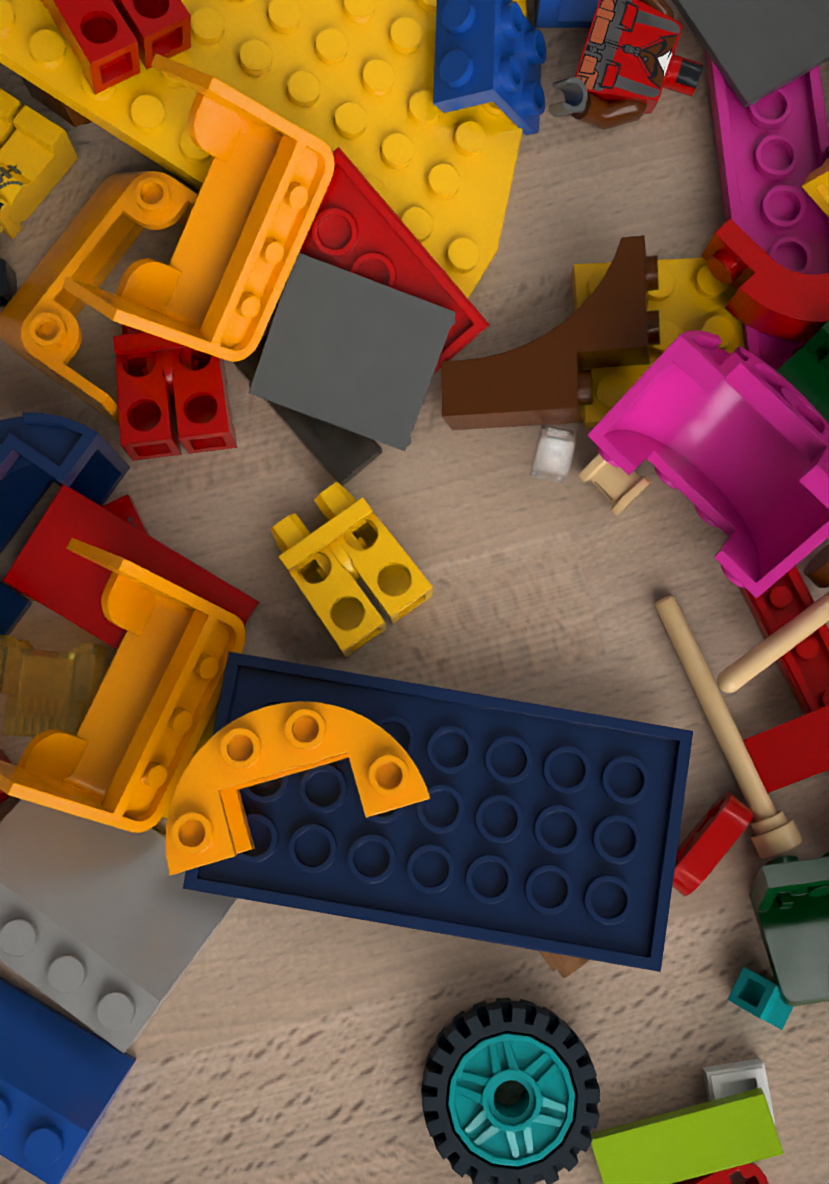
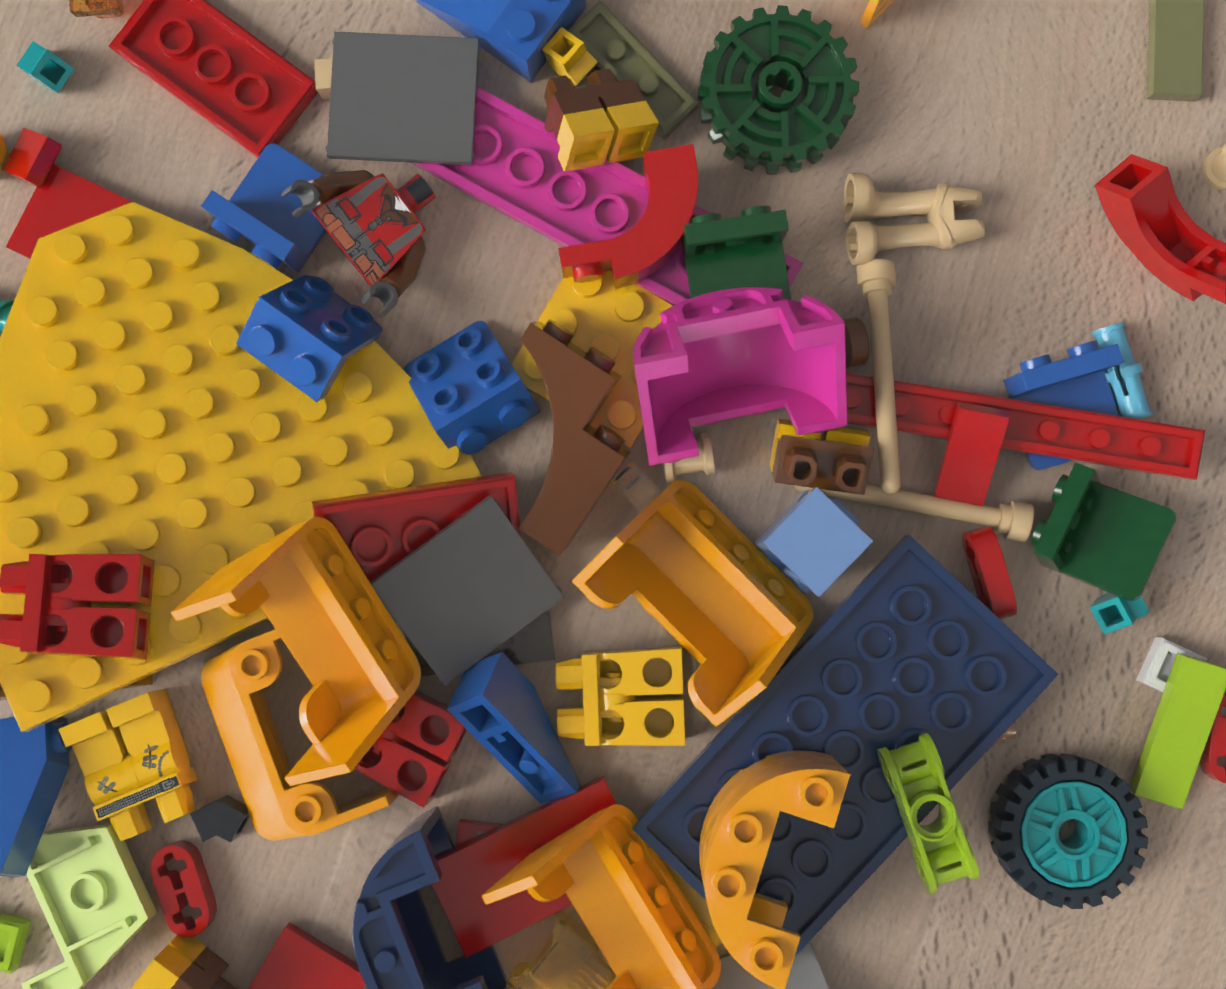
camera: 45 degrees left, 5 degrees up
none -> blue bracket [403,321,540,455]
none -> blue slope [447,652,580,804]
none -> light orange windscreen [572,480,814,727]
none -> medium blue piece [753,487,873,597]
none -> reddish brown hips [769,418,874,495]
none -> lime piece [877,733,980,895]

